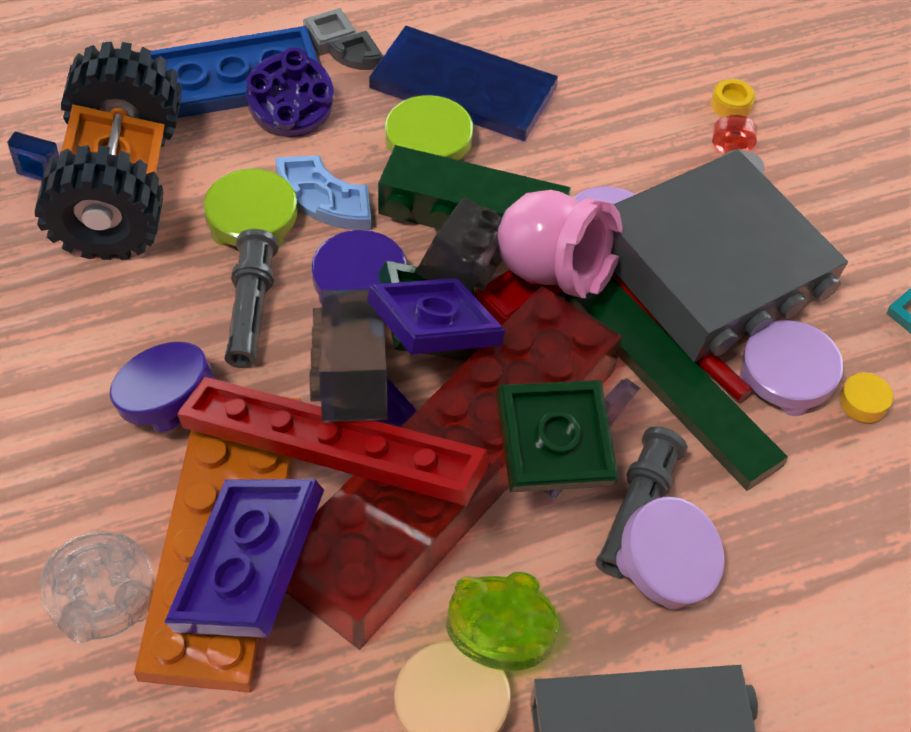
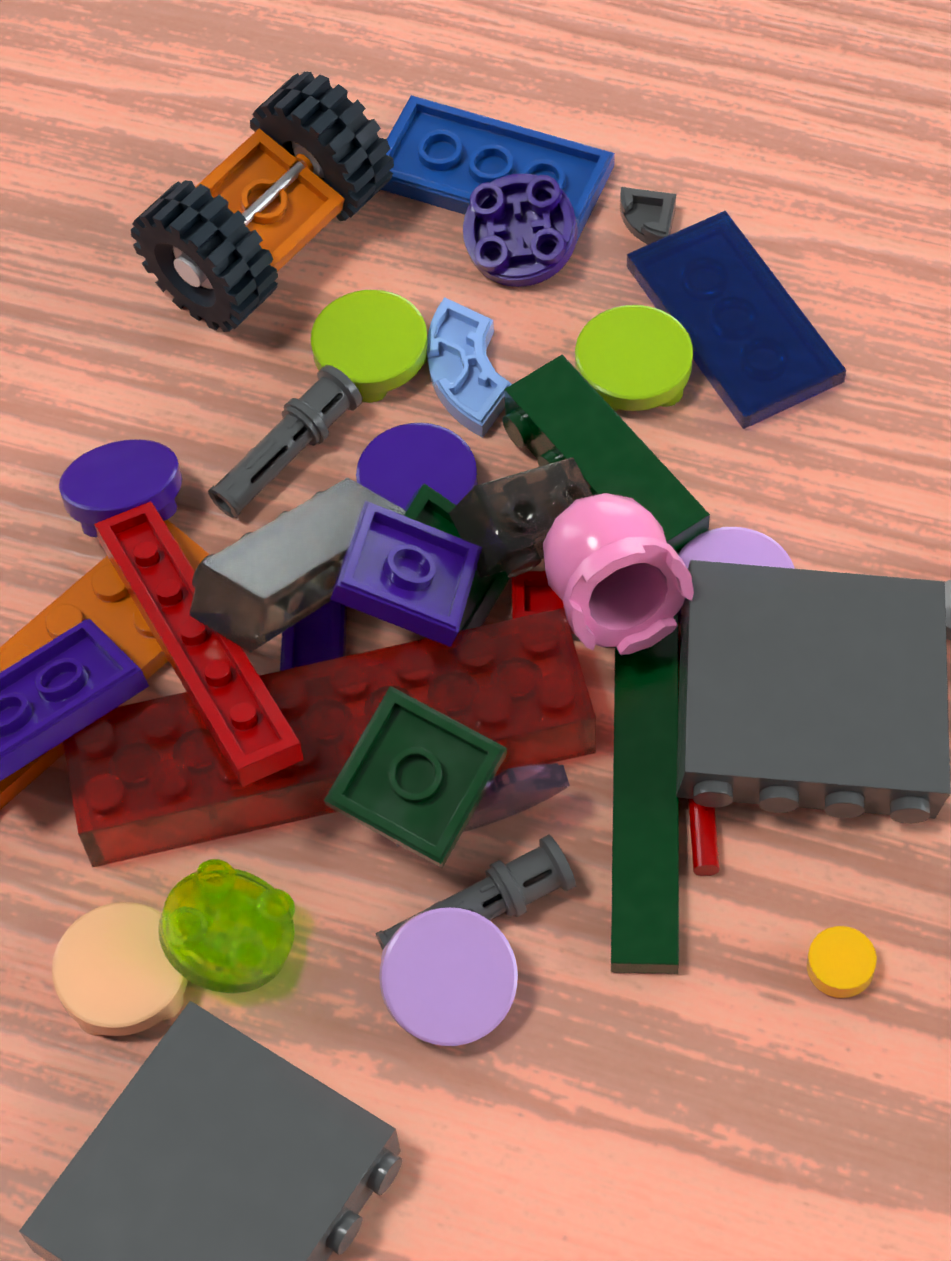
camera: 45 degrees right, 5 degrees up
clear blue tile [7,131,59,181] -> none
light grey tile [303,8,357,56] -> none
lavender tile [740,320,843,416] -> none

